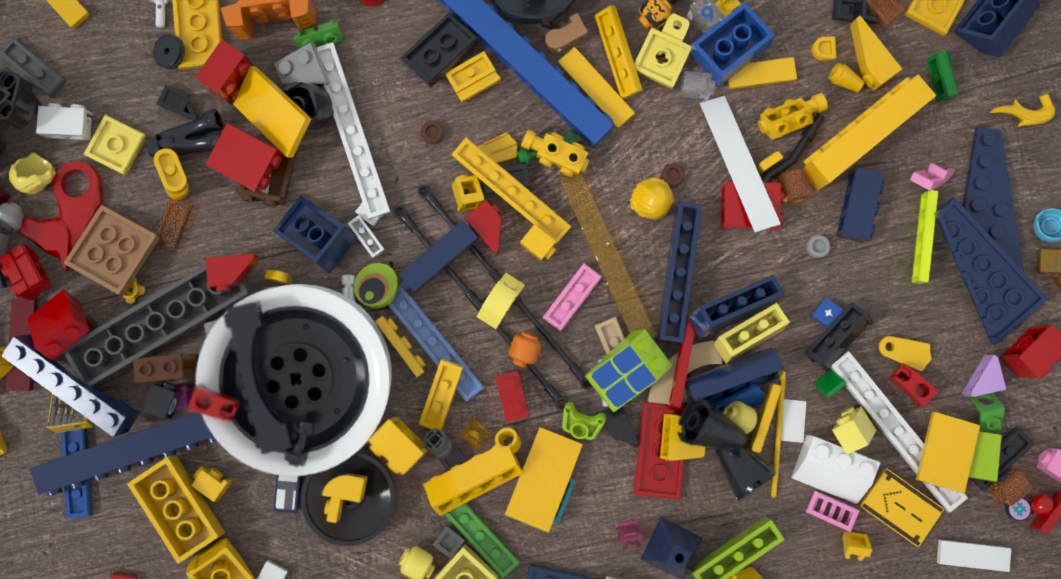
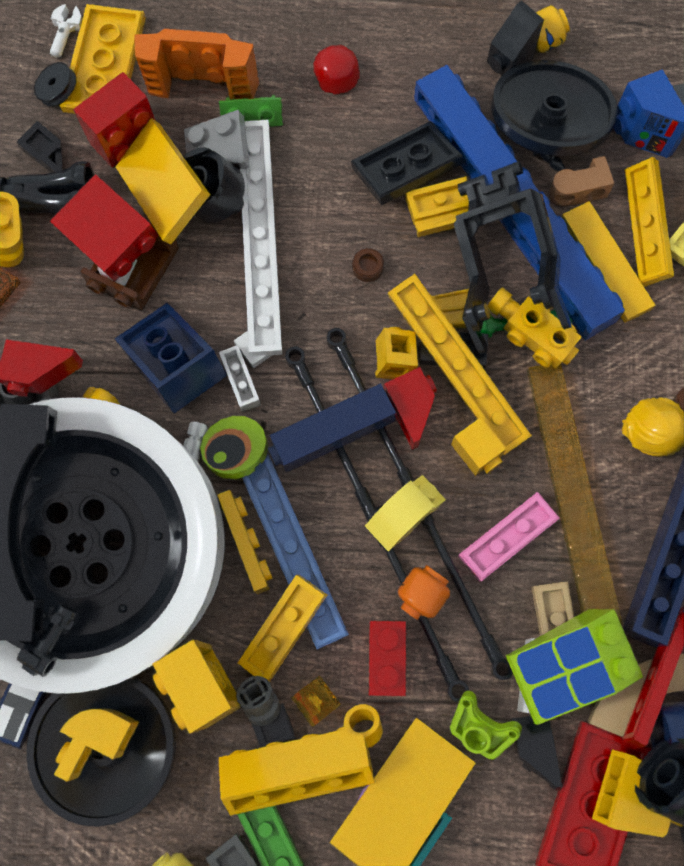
camera: 20 degrees right, 10 degrees down
none -> black piece [454,161,571,355]

